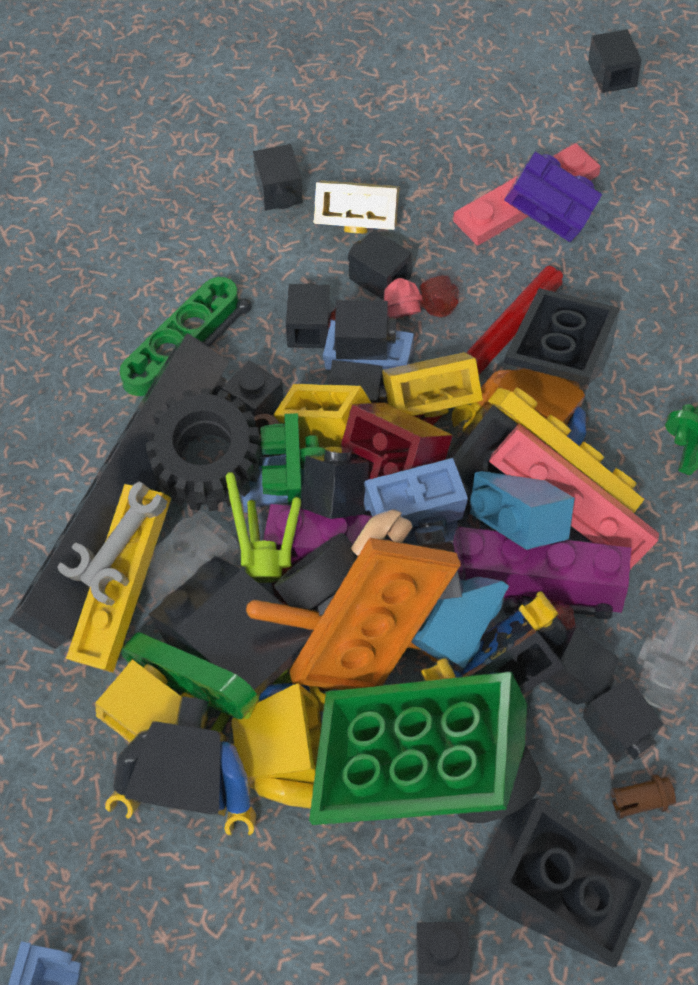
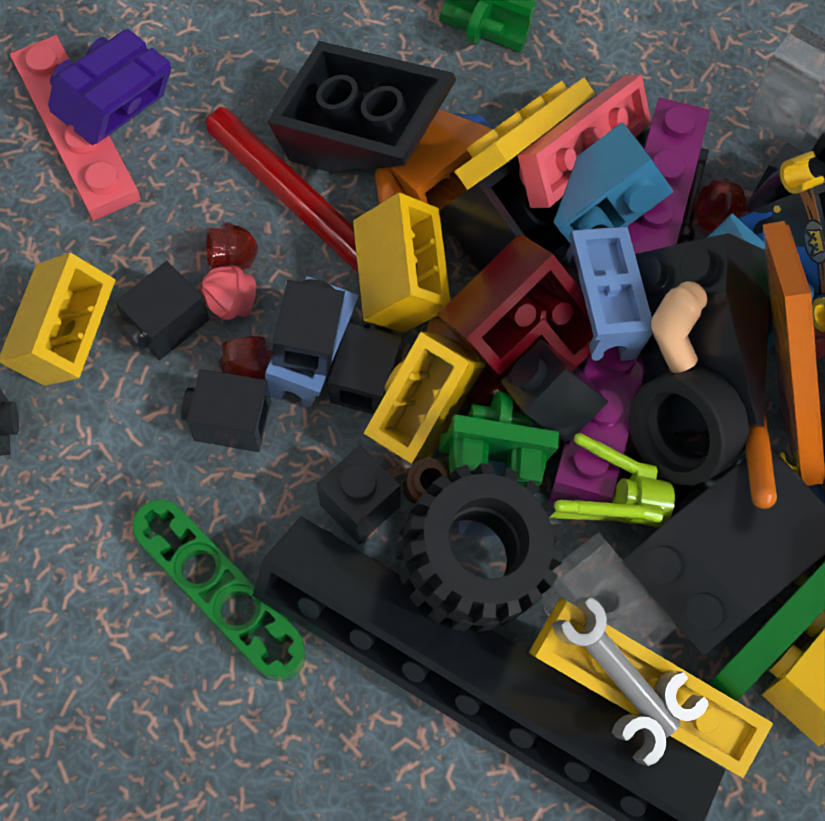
camera: 85 degrees left, 10 degrees up
black hinge [202,298,252,347] -> none

